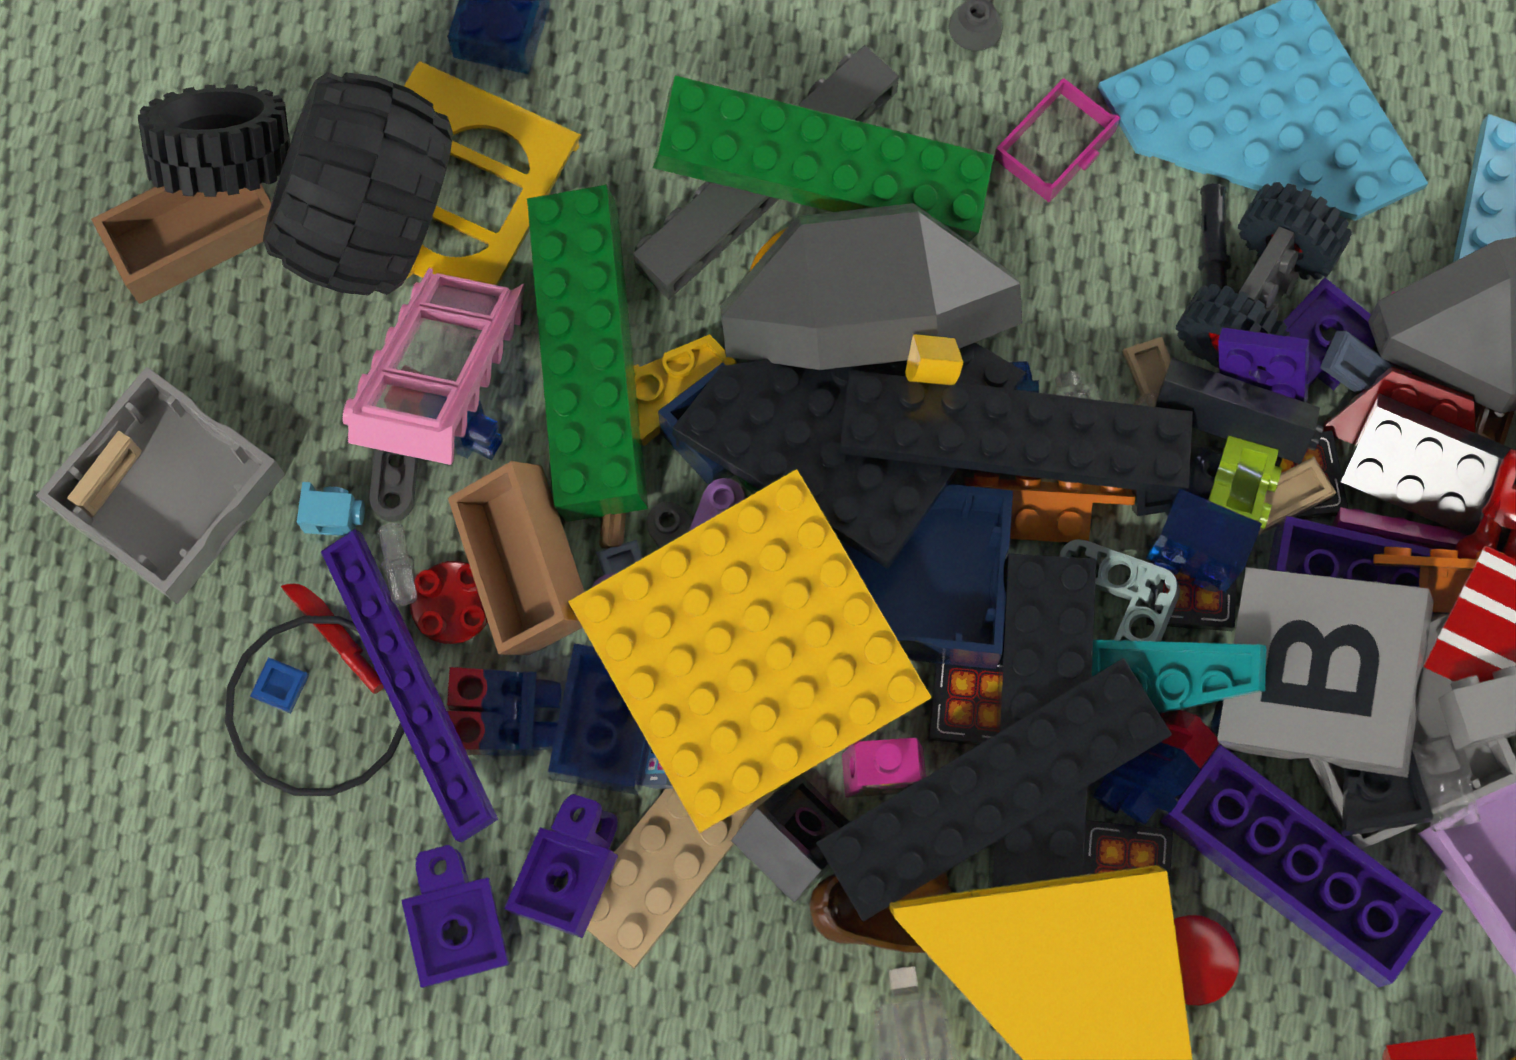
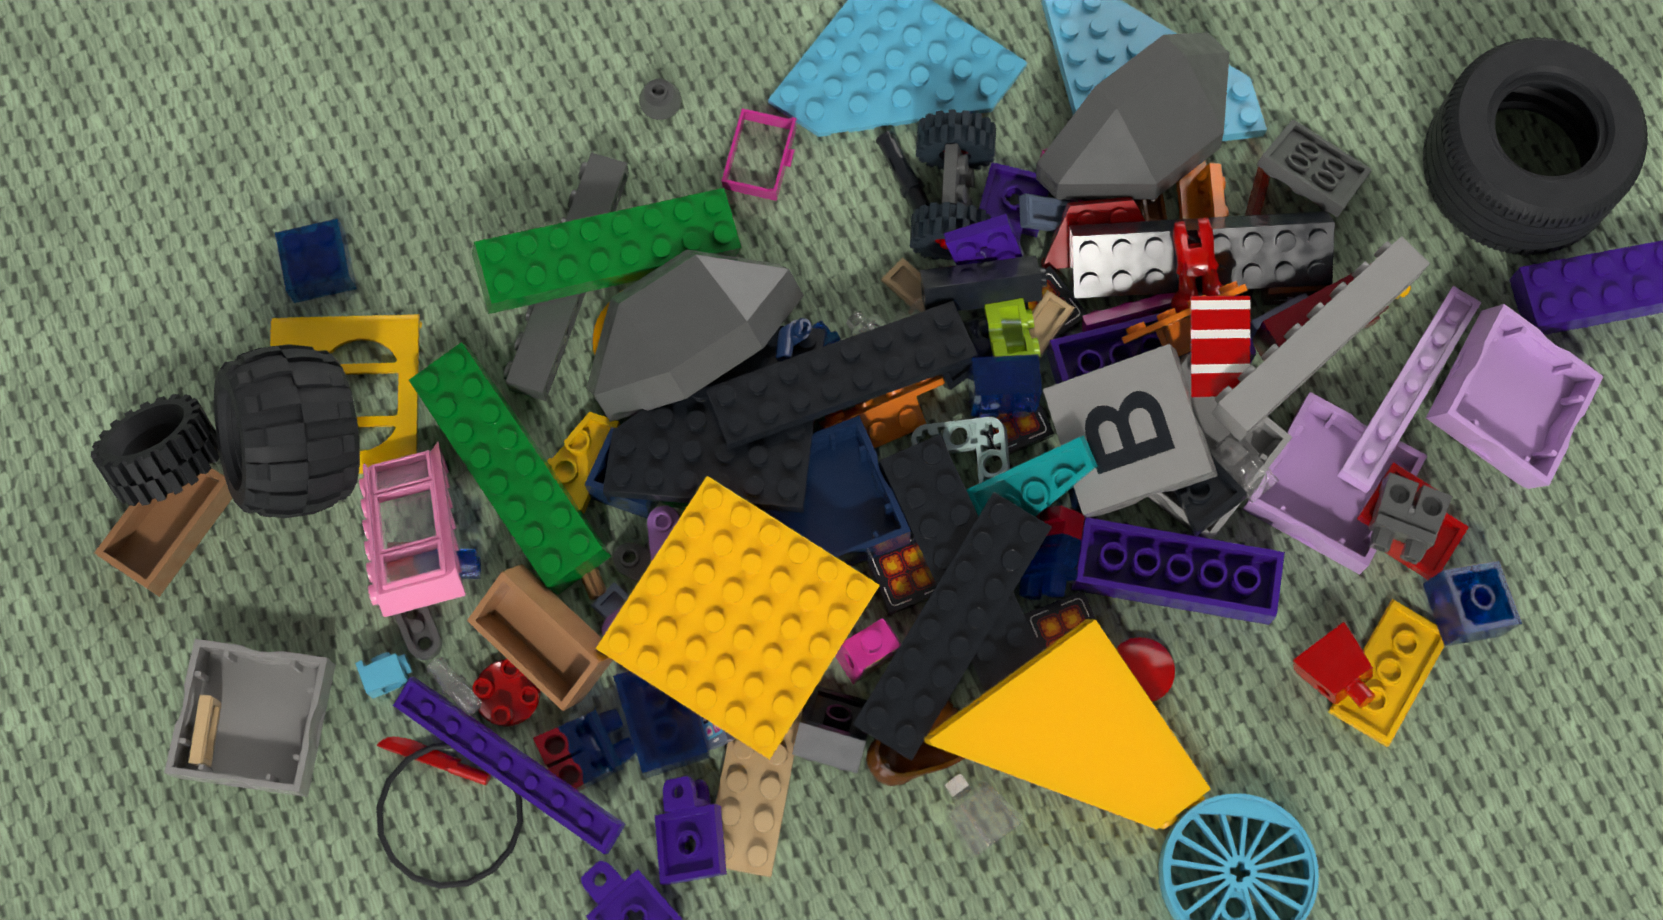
camera: 30 degrees left, 0 degrees up
blue tile [250,657,309,714] -> none
yellow brick [905,334,963,385] -> none
none -> dark blue arm [776,318,812,362]

